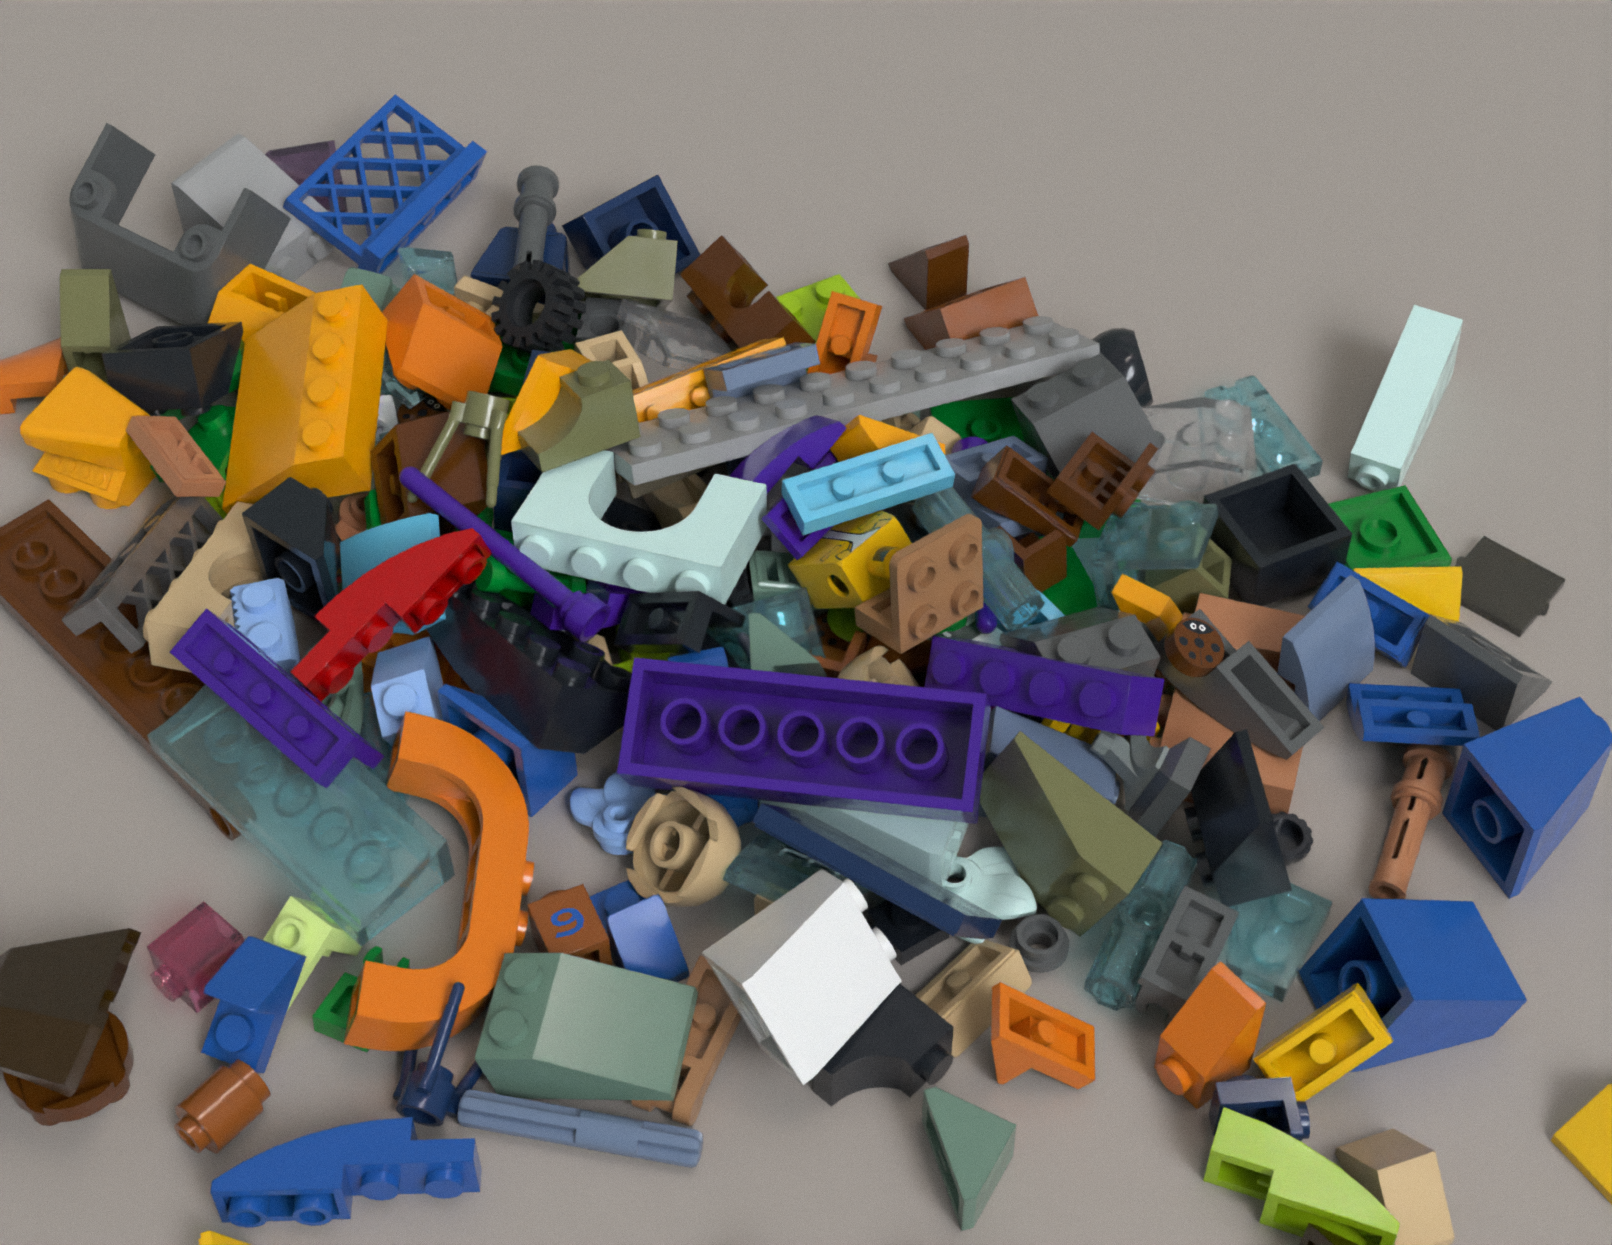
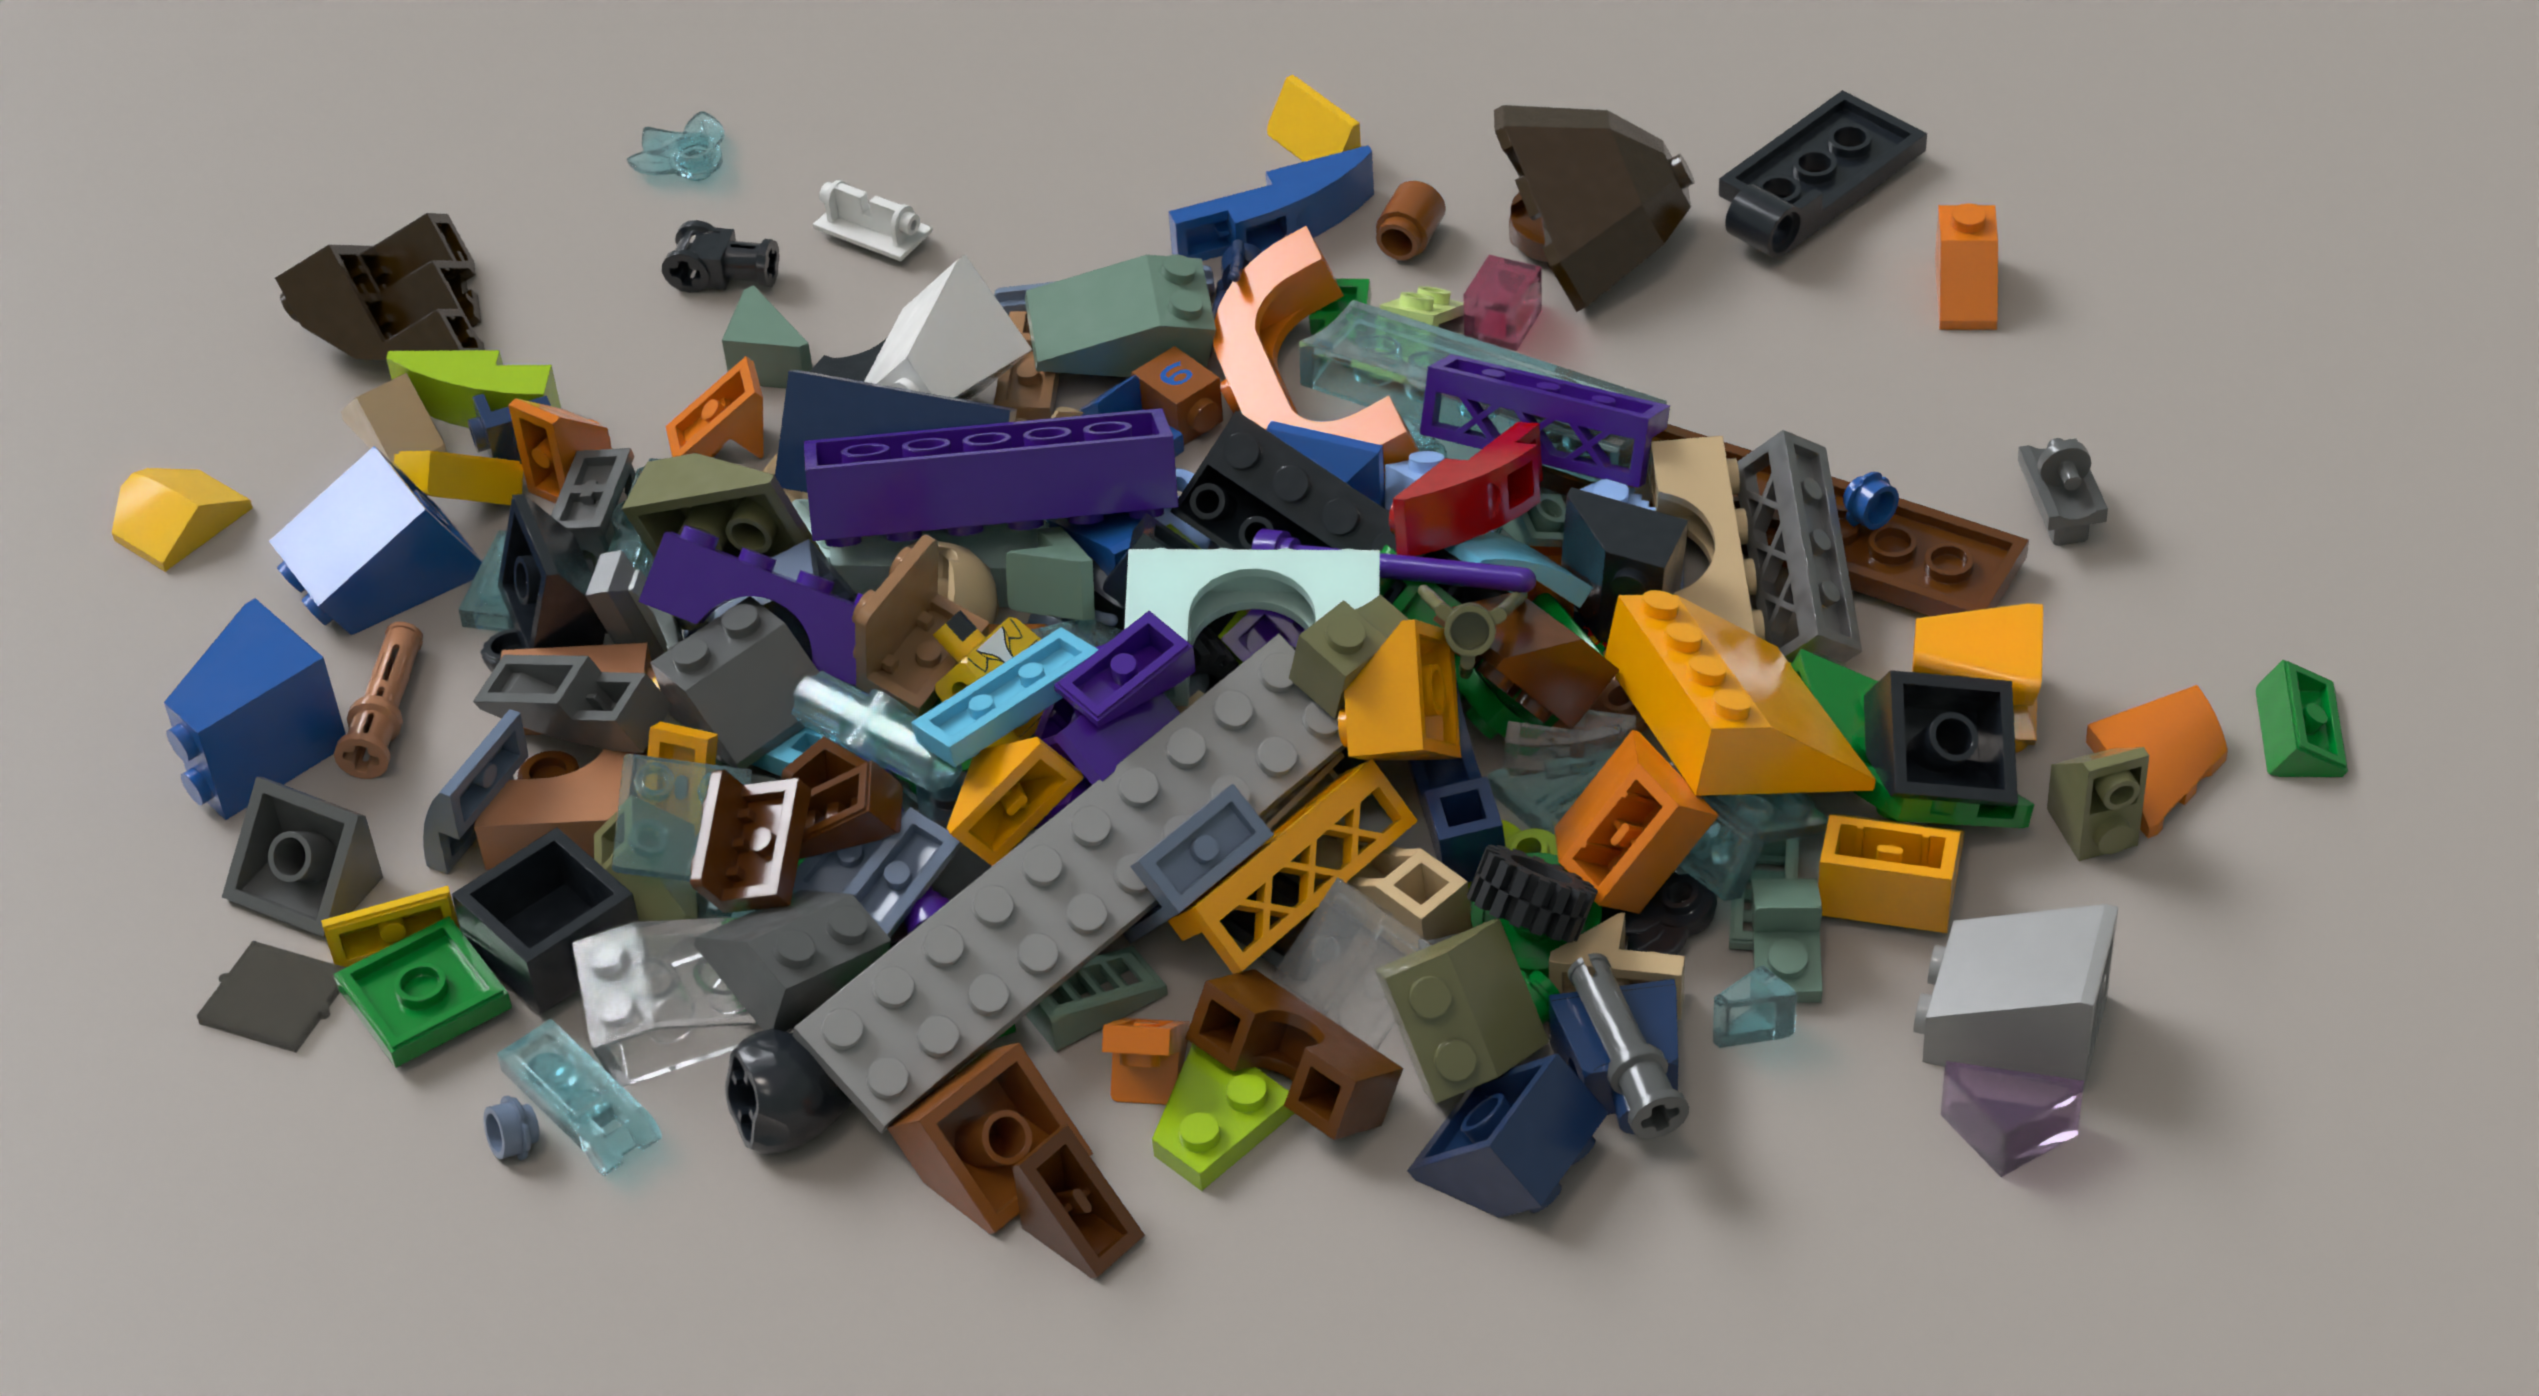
camera: 165 degrees right, 5 degrees down
dark grey windscreen [69,123,291,325] -> none
nougat plate [126,416,226,497] -> none
blue slope [201,936,307,1073] -> none
blue fence [283,94,487,274] -> none
reddish brown tile [1164,618,1224,677] -> none
blue slope [1308,562,1430,668] -> none
blue slope [1346,683,1480,746] -> none
light aqua slope [1348,305,1463,491] -> none
none -> sand blue plate [483,1096,540,1161]
none -> dark purple slope [1054,611,1196,728]
none -> blue plate [1843,471,1899,530]

